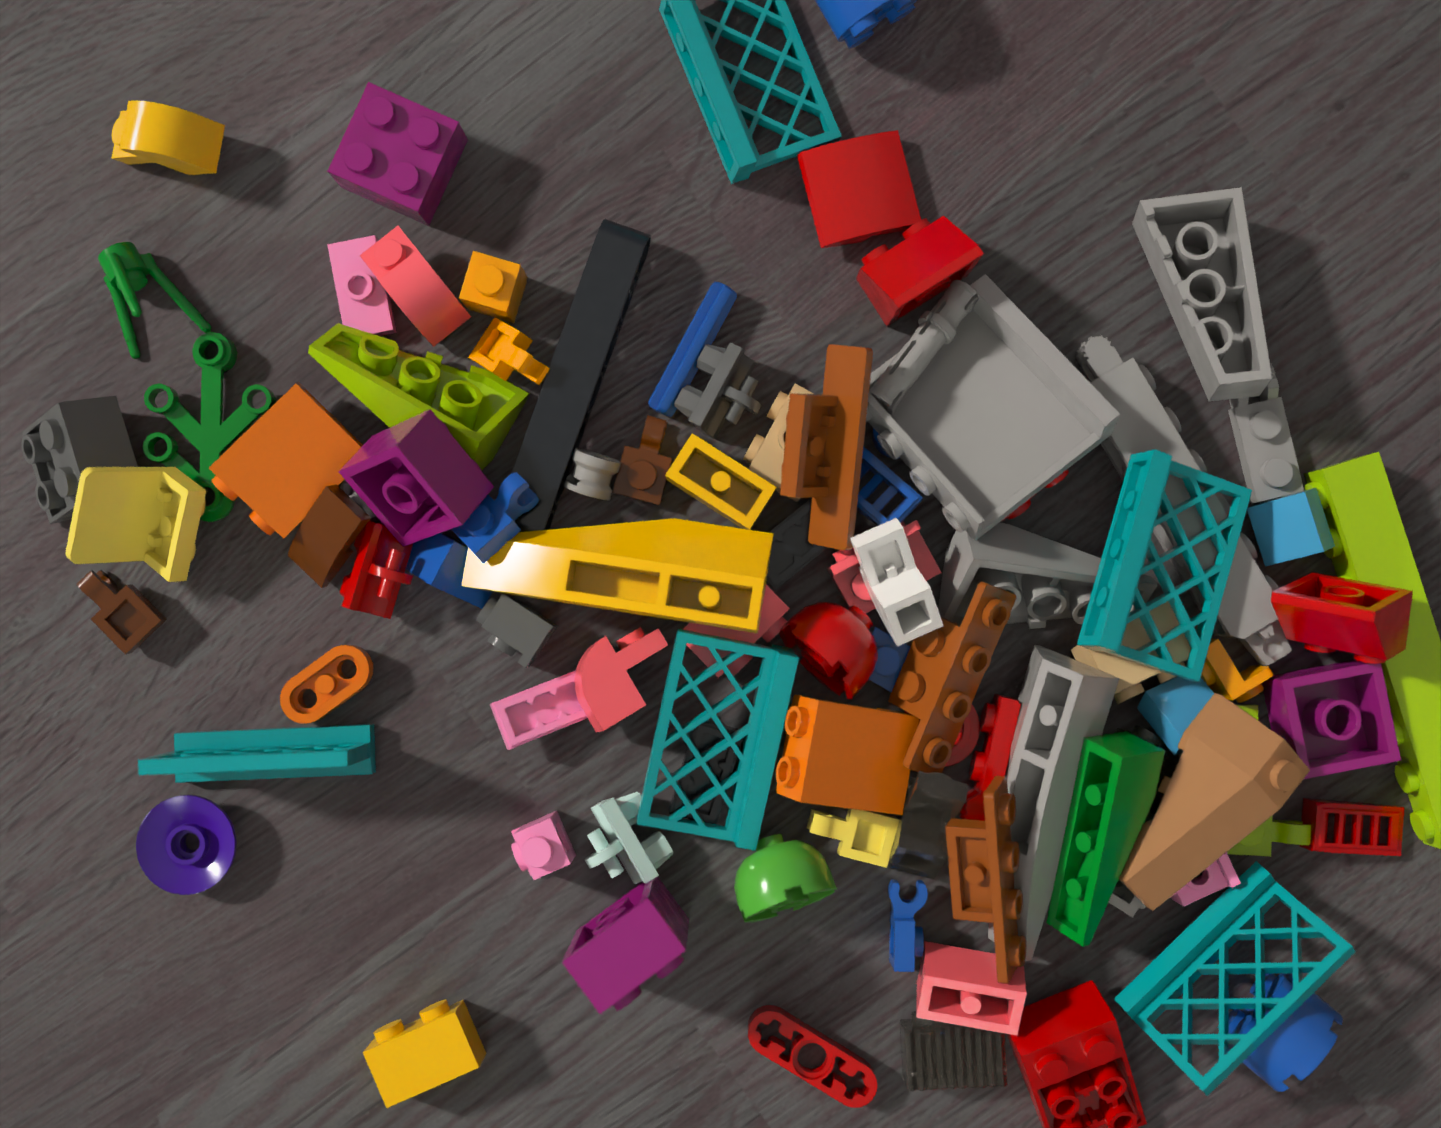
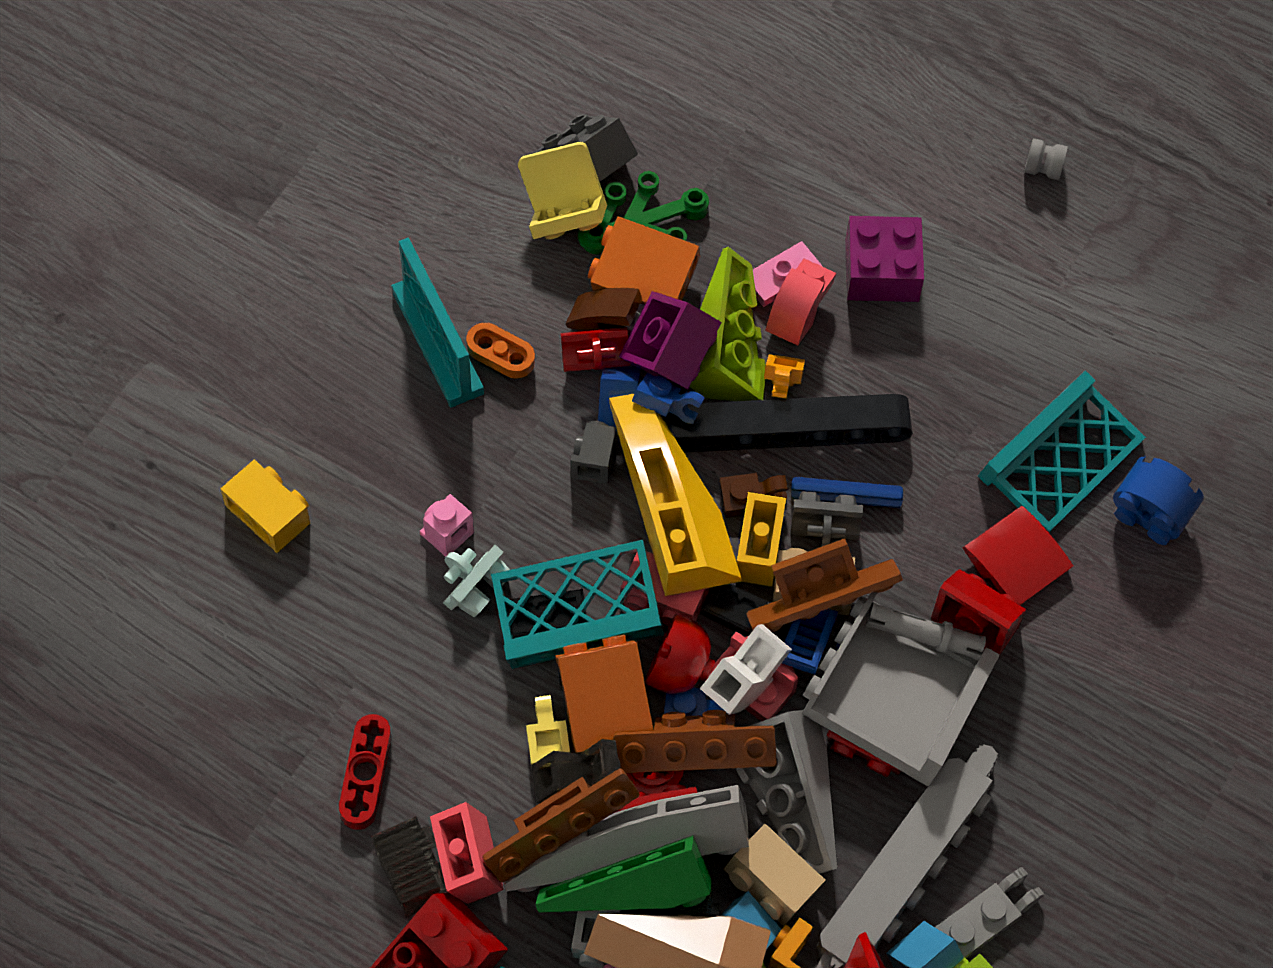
camera: 65 degrees right, 25 degrees down
reddish brown plate [77,570,167,654] -> none
green plant [98,242,211,359] -> none
yellow brick [112,100,225,175] -> none
dark purple dish [136,795,237,895] -> none
light orange brick [459,251,528,323] -> none
bright pink plate [490,670,587,750] -> none
magenta brick [562,876,689,1014] -> none
light grey wheel [563,448,621,501] -> none
coral brick [575,627,668,732] -> none
bright green cylinder [734,834,837,923] -> none
blue plate [888,880,928,972] -> none
teal fence [1077,449,1252,682] -> none
light grey wedge [1132,187,1272,402] -> none

